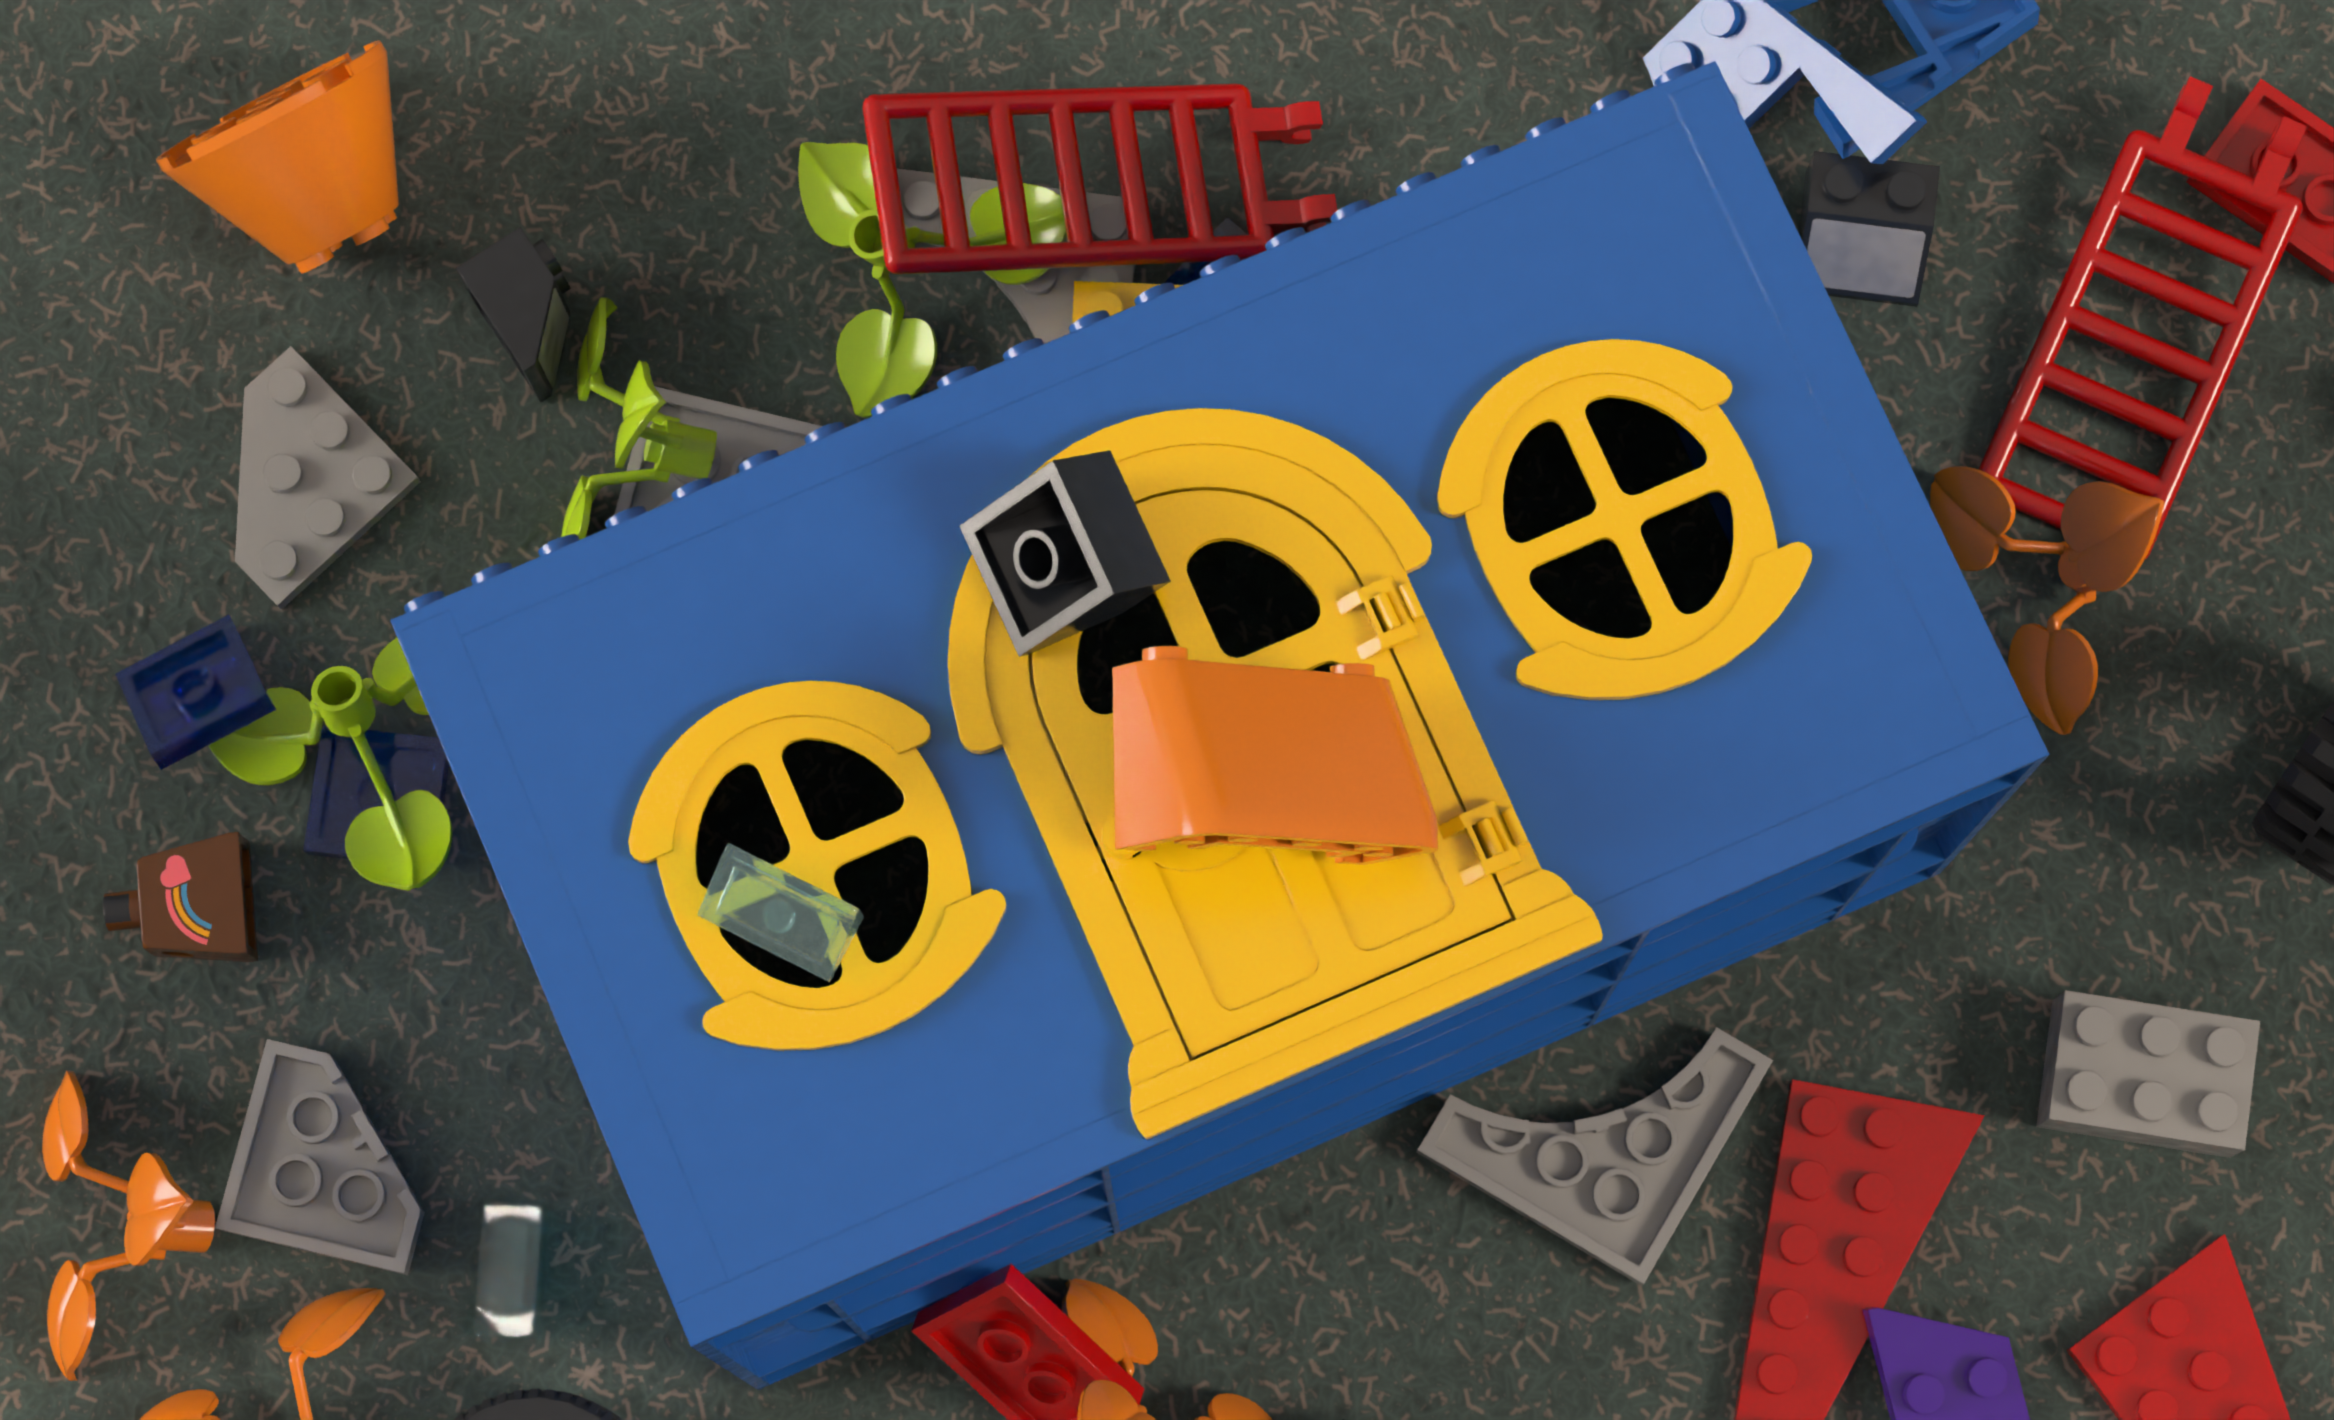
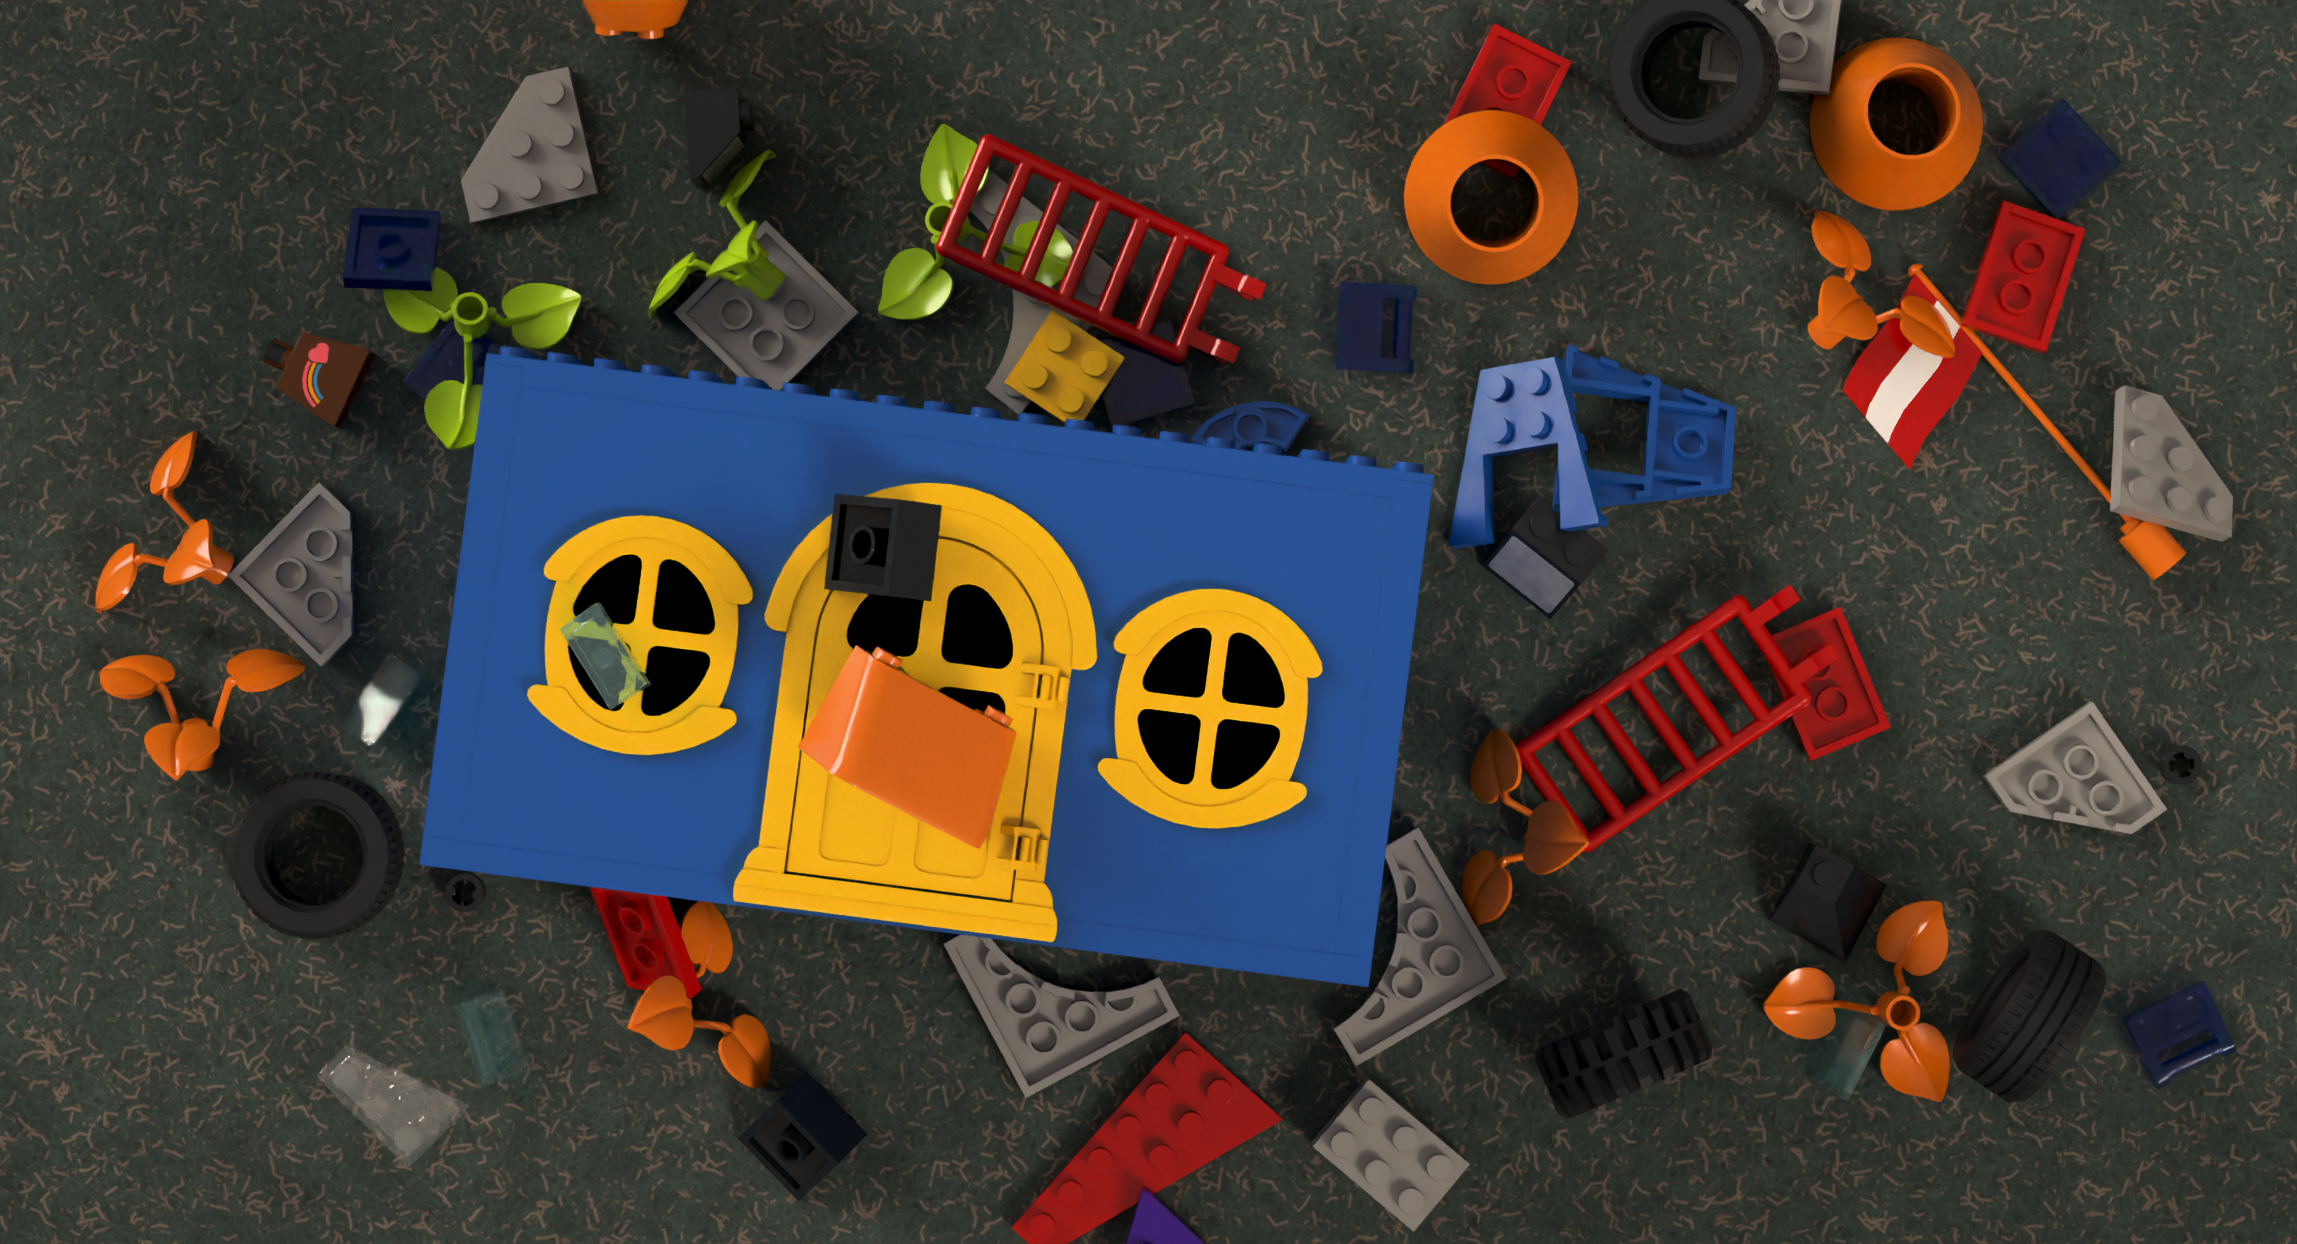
camera: 30 degrees right, 10 degrees up
none -> light grey plate [1333,827,1507,1066]
none -> clear blue plate [1335,282,1418,374]

